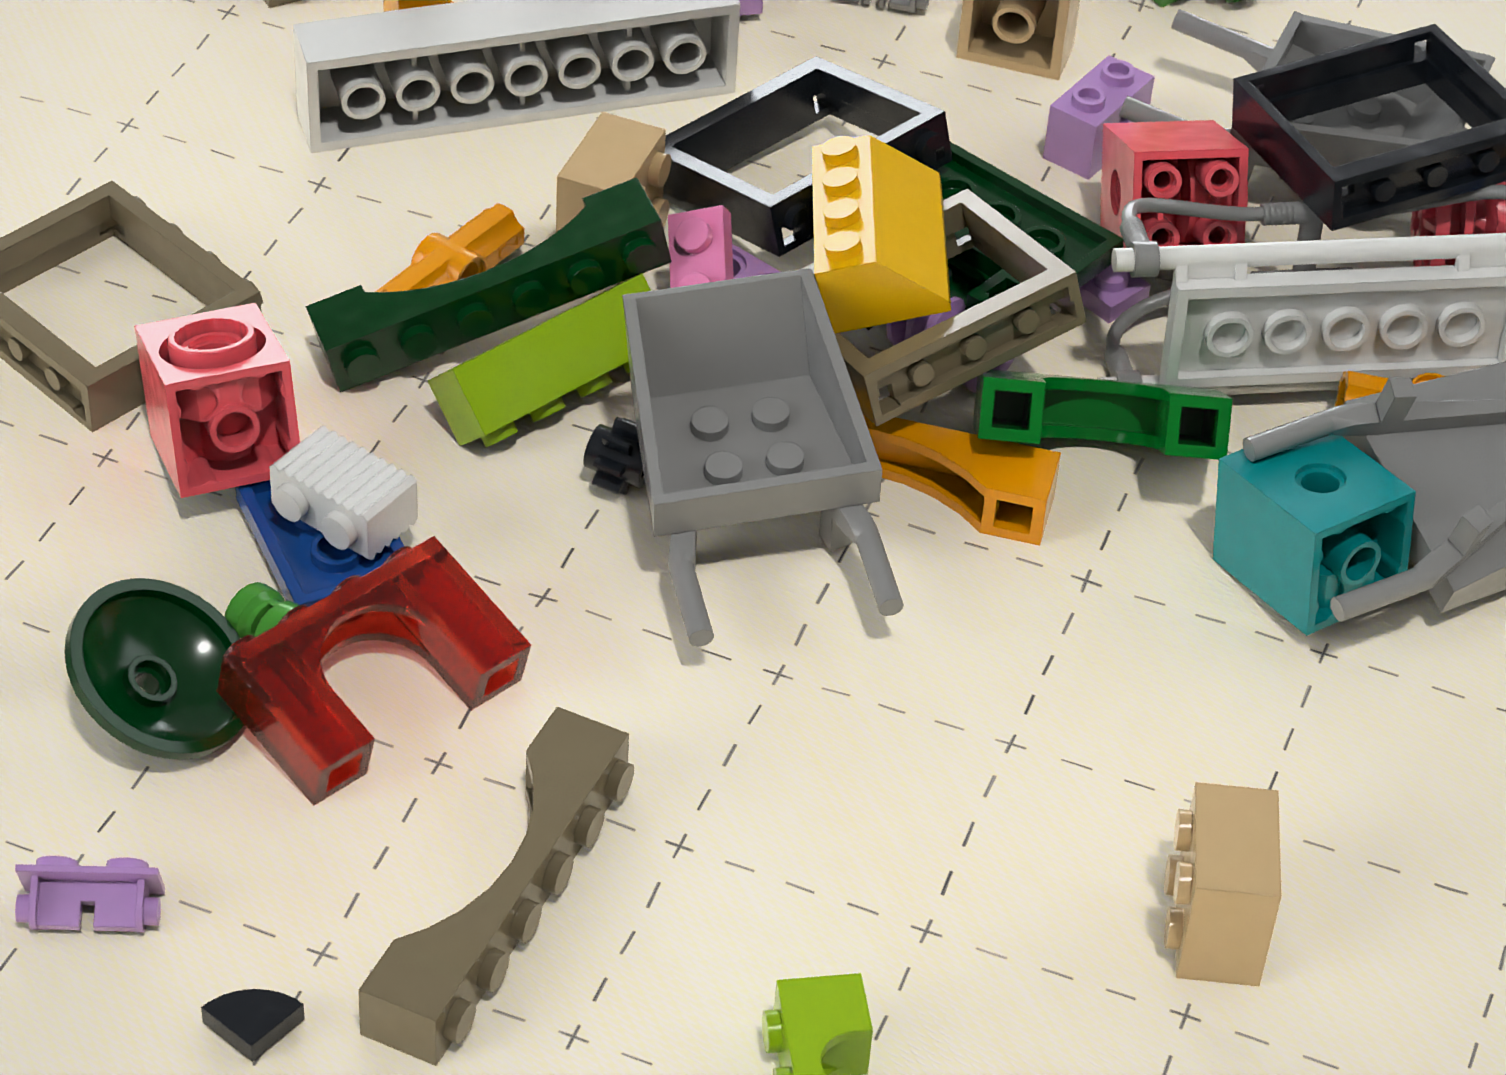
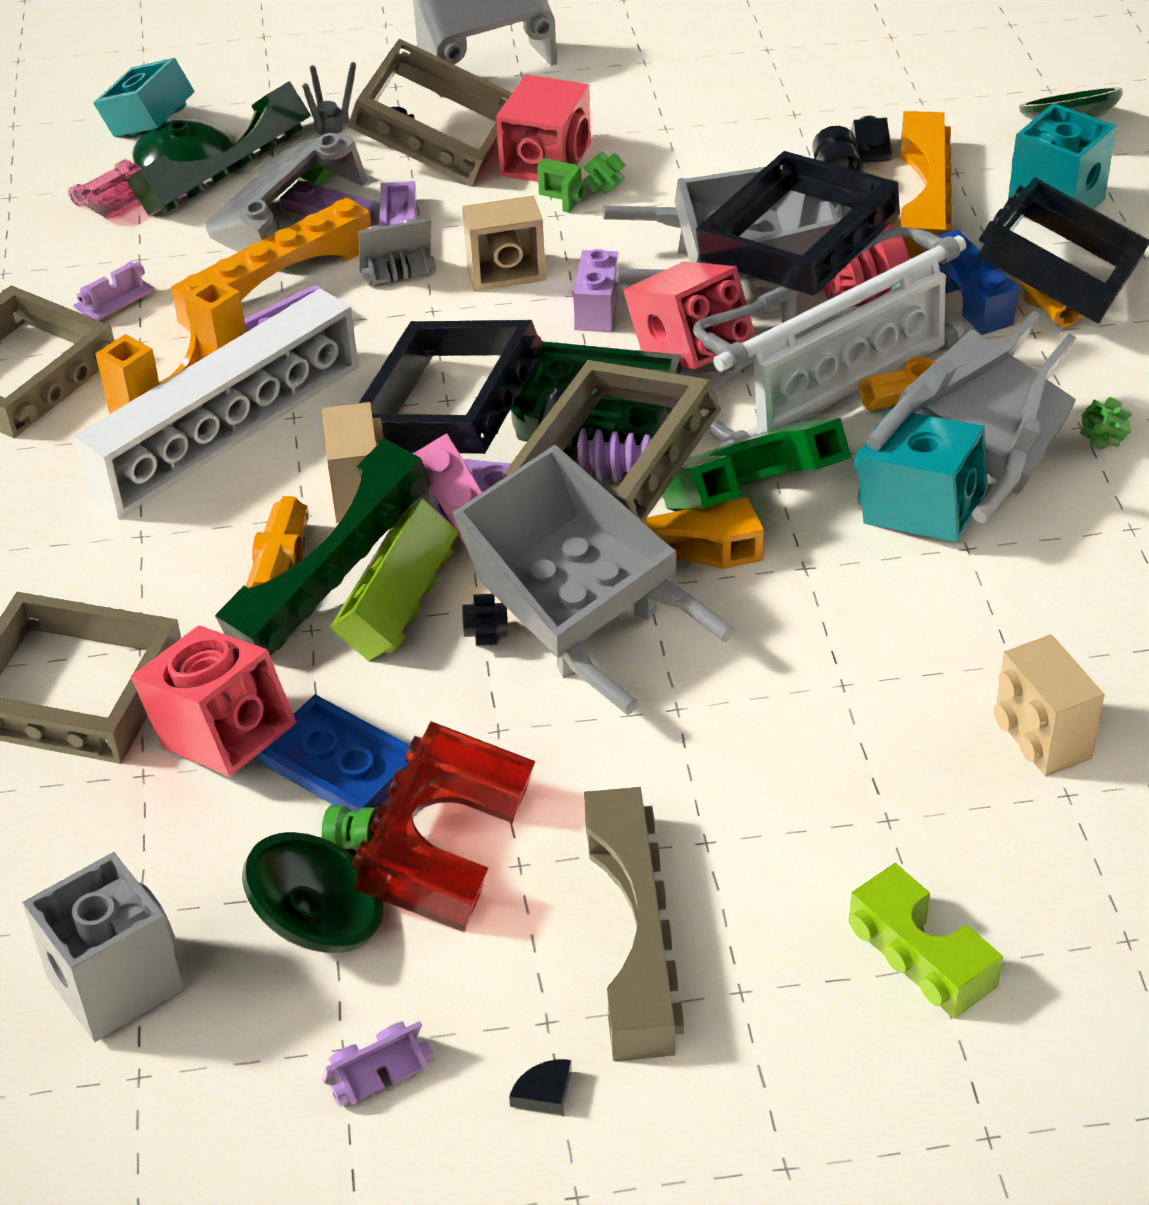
camera: 25 degrees left, 0 degrees up
white brick [269,425,418,560] -> none
yellow slope [812,135,951,334] -> none

